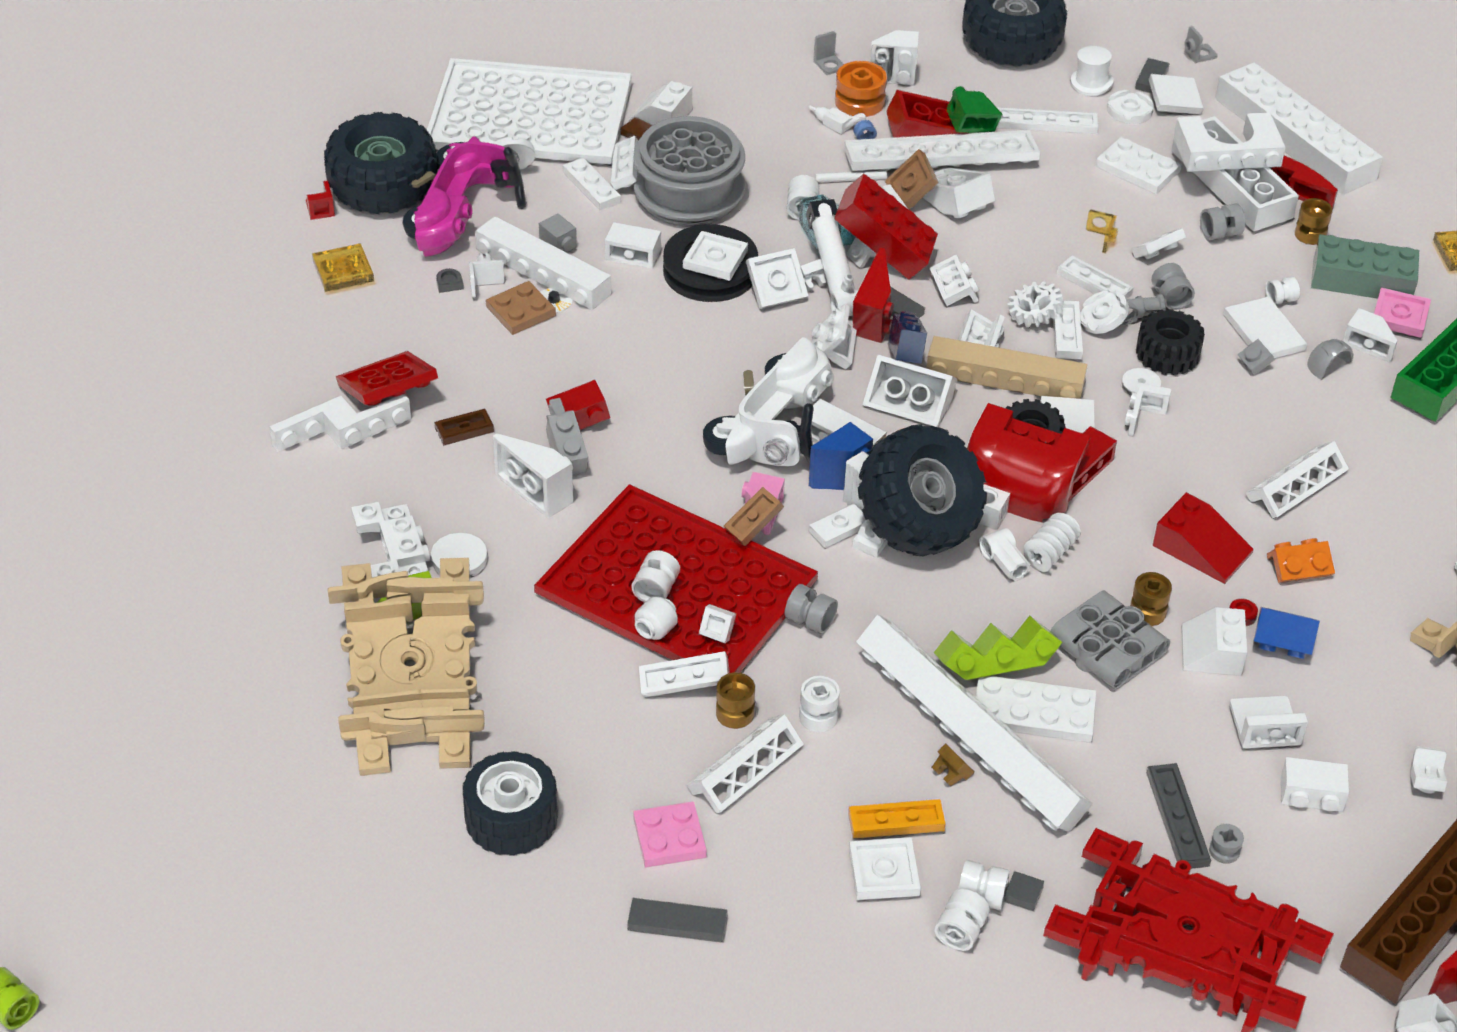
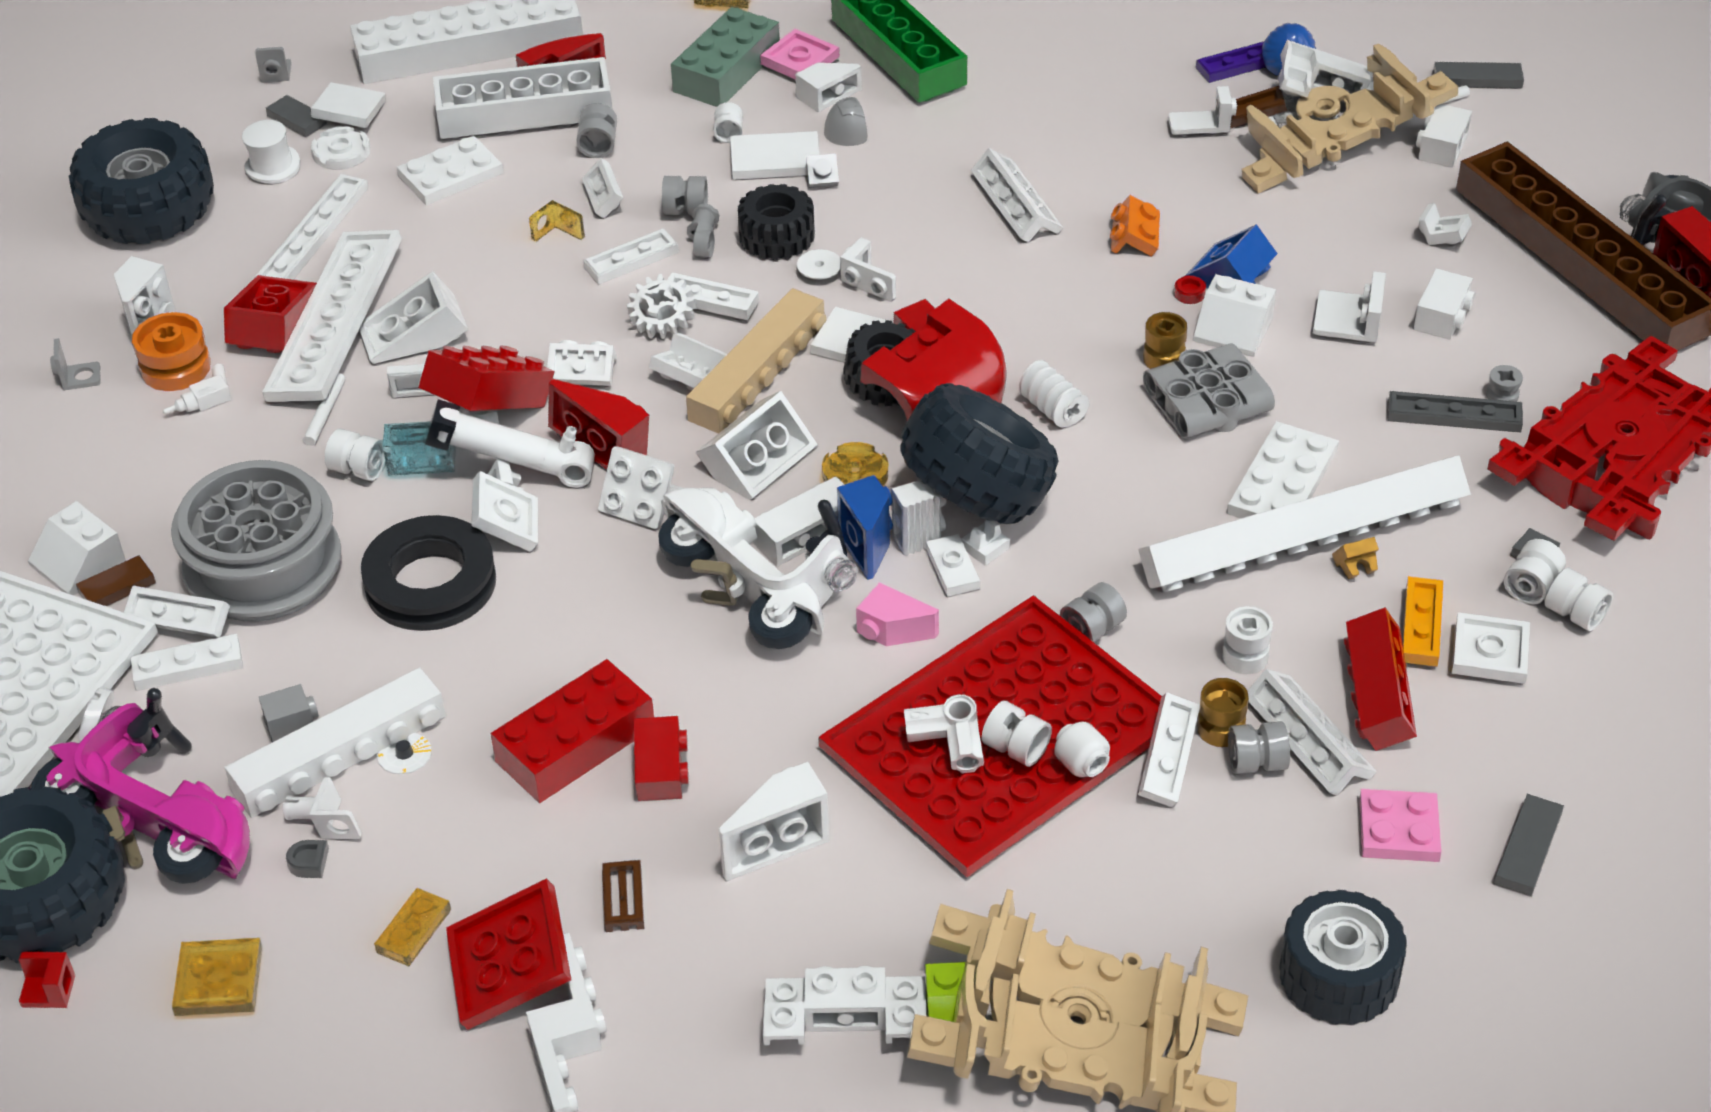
camera: 70 degrees left, 0 degrees up
white tile [431,533,488,577] -> none
medium nougat plate [486,281,556,335] -> none
light grey hinge [546,398,588,475] -> none
white brick [605,222,661,269] -> none
white plate [683,231,748,281] -> none
white tile [699,604,736,643] -> none
medium nougat plate [723,487,784,546] -> none
medium blue bush [853,120,877,140] -> none
medium nougat plate [885,149,939,210] -> none
dark blue brick [888,311,927,364] -> none
lime brick [933,615,1063,680] -> none
green torso [947,86,1003,133] -> none
white piece [979,528,1031,581] -> none
white tile [1080,290,1129,334] -> none
red slope [1153,492,1254,584] -> none
white arch [1174,112,1285,172] -> none
pearl gold wheel [1294,198,1333,245] -> none
none -> clear yellow plate [374,888,451,967]
none -> red brick [490,659,654,804]
none -> white piece [904,695,984,774]
none -> light grey wheel [1228,721,1290,774]
none -> red brick [1344,607,1417,751]

